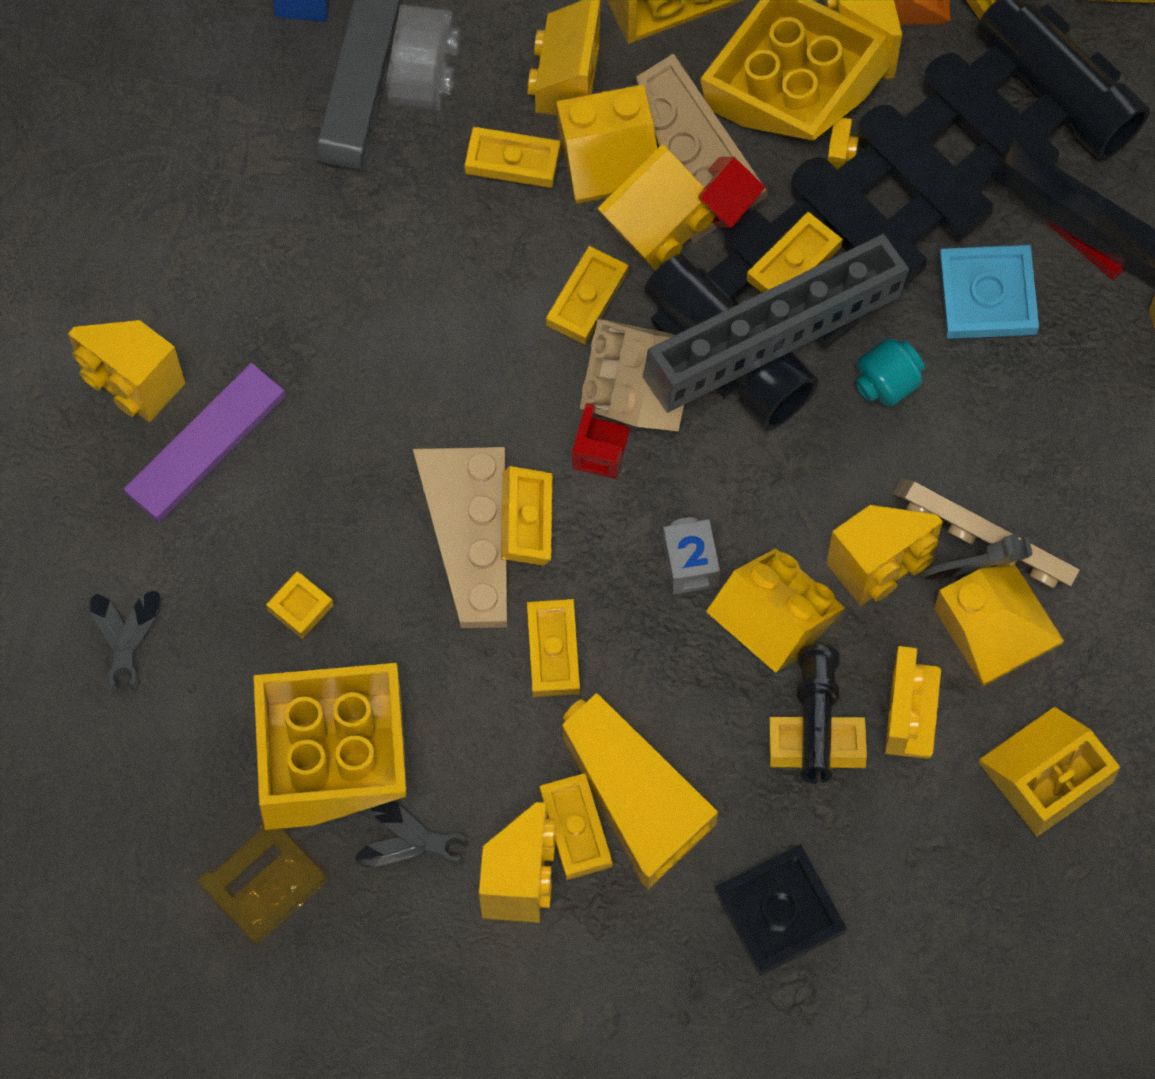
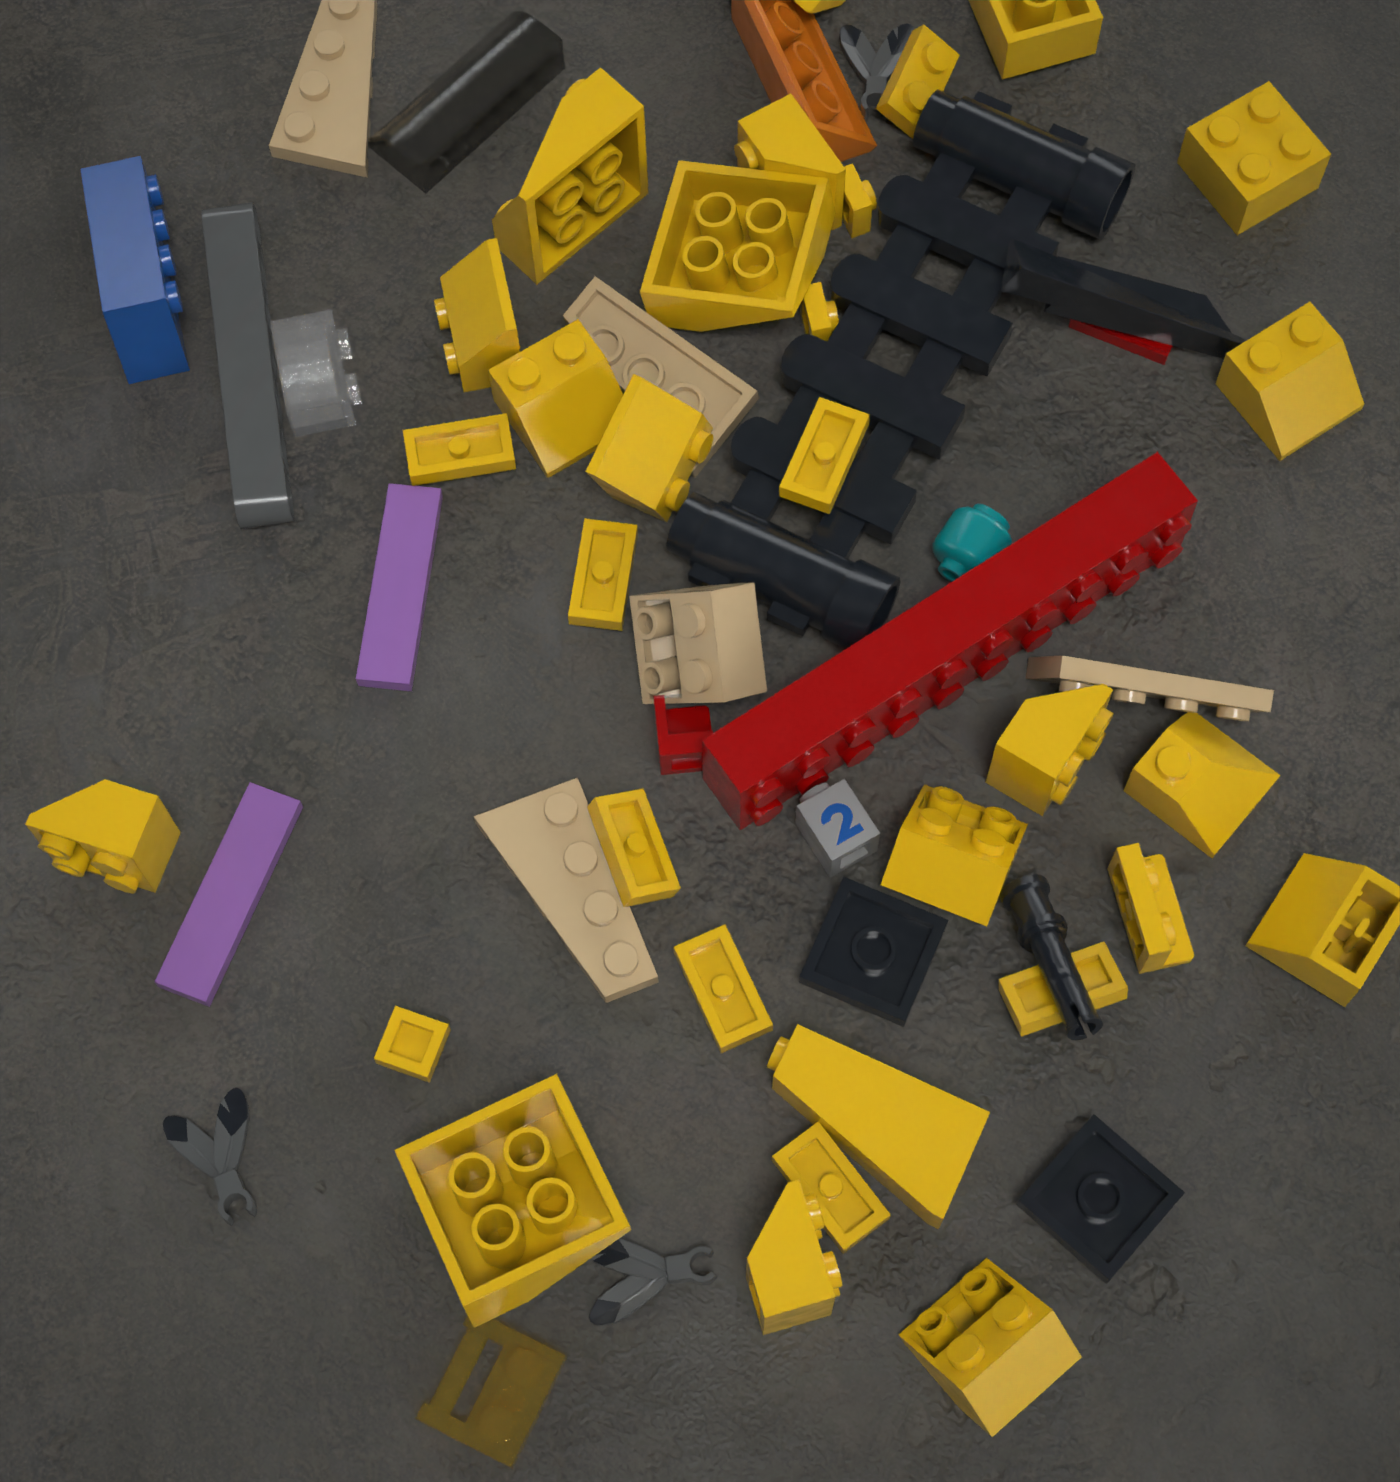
camera: 20 degrees left, 0 degrees up
dark grey brick [643,234,909,413] -> none
red panel [698,157,766,228] -> none
dark grey piece [923,534,1033,581] -> none
medium azure plate [939,245,1039,339] -> none
none -> medium lavender tile [356,483,443,691]
none -> red brick [702,451,1198,830]
none -> black plate [799,877,949,1027]
none -> yellow plate [842,163,877,239]
none -> yellow slope [898,1258,1082,1437]

